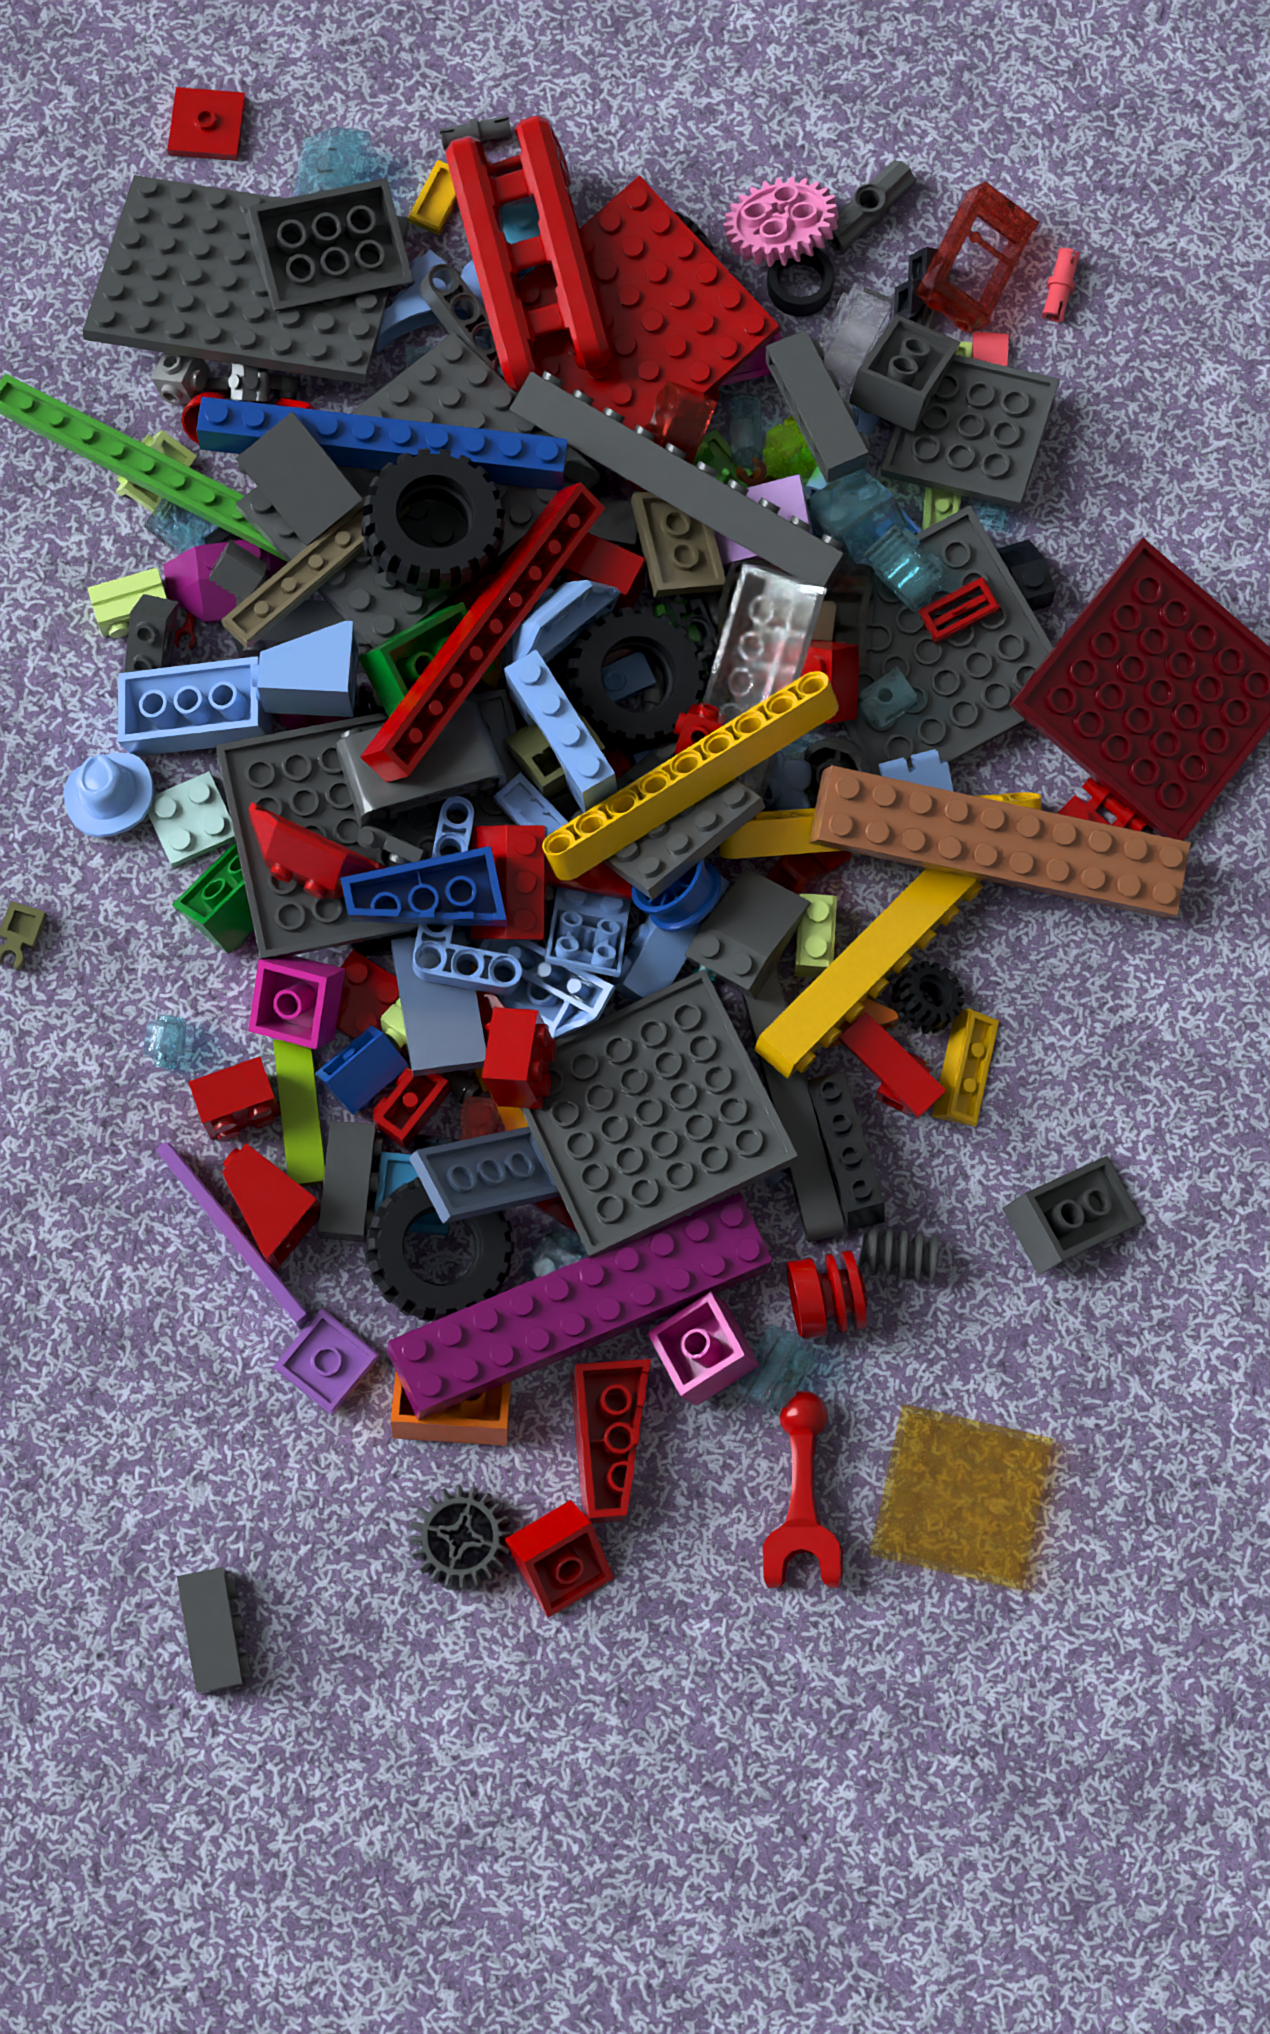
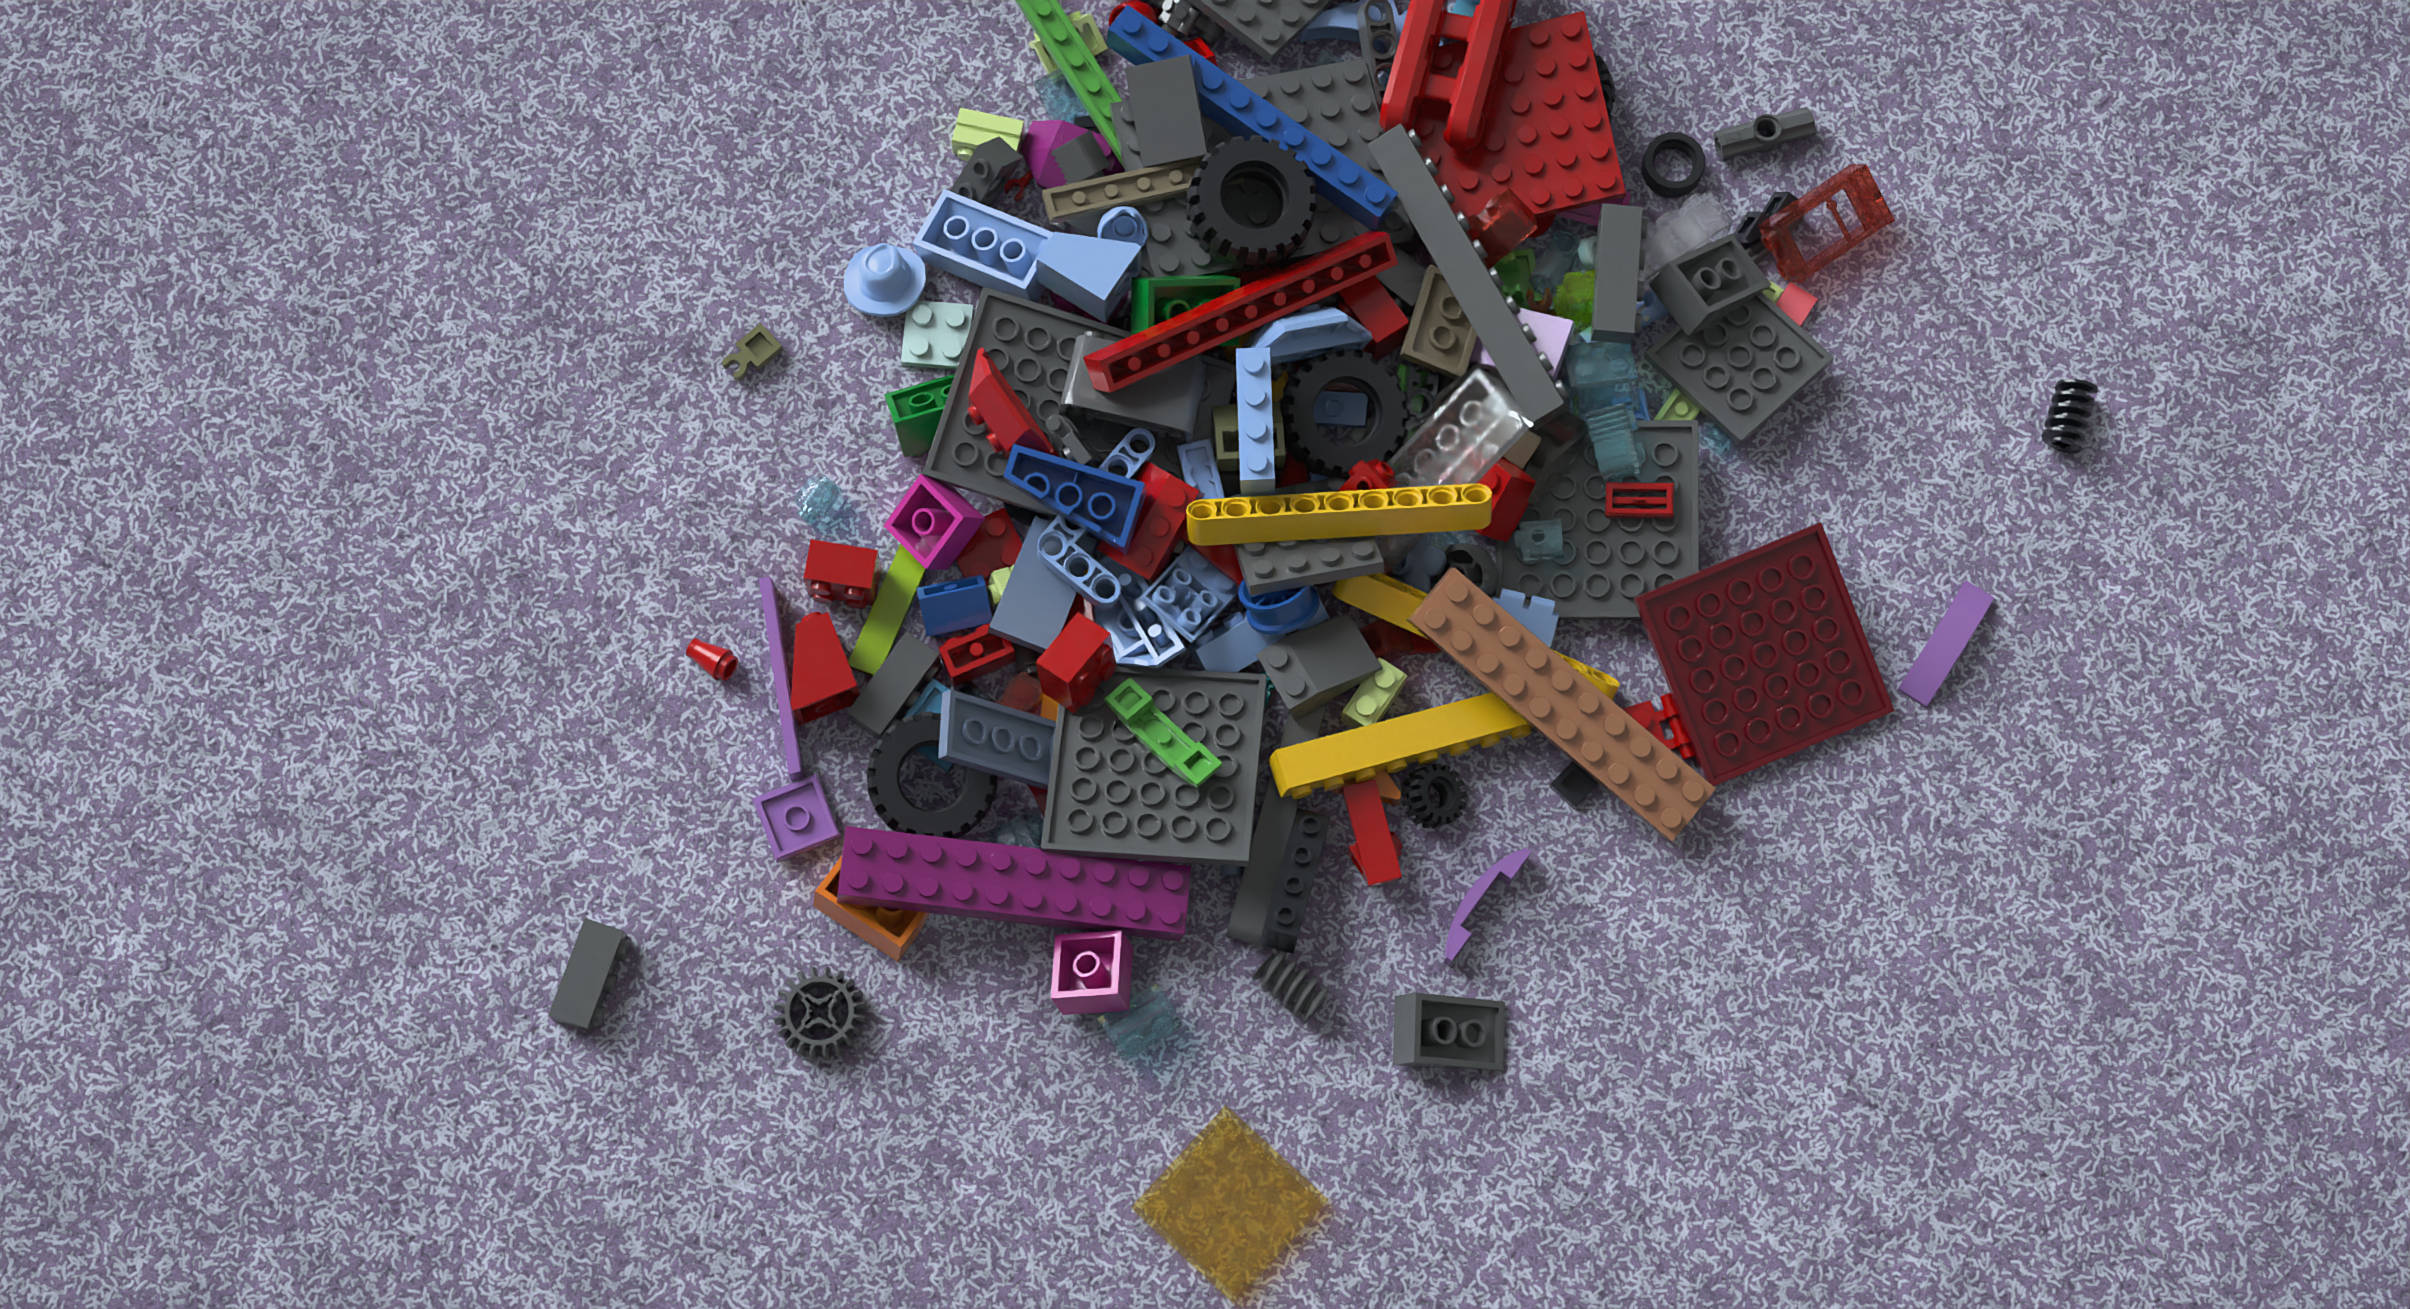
camera: 25 degrees right, 0 degrees up
red slope [505,1500,614,1618] -> none
red wedge [570,1359,651,1524] -> none
bright pink gear [724,176,839,267] -> none
red piece [763,1390,844,1588] -> none
red wheel [786,1250,868,1341] -> none
yellow slope [932,1009,999,1127] -> none
black slope [996,539,1056,611] -> none
coral pin [1042,248,1080,323] -> none
none -> red cone [686,638,738,681]
none -> light blue hair [1097,206,1149,248]
none -> bright green slope [1104,677,1223,788]
none -> medium lavender slope [1444,848,1531,966]
none -> black tile [1549,761,1598,809]
none -> light aqua tile [1578,236,1597,270]

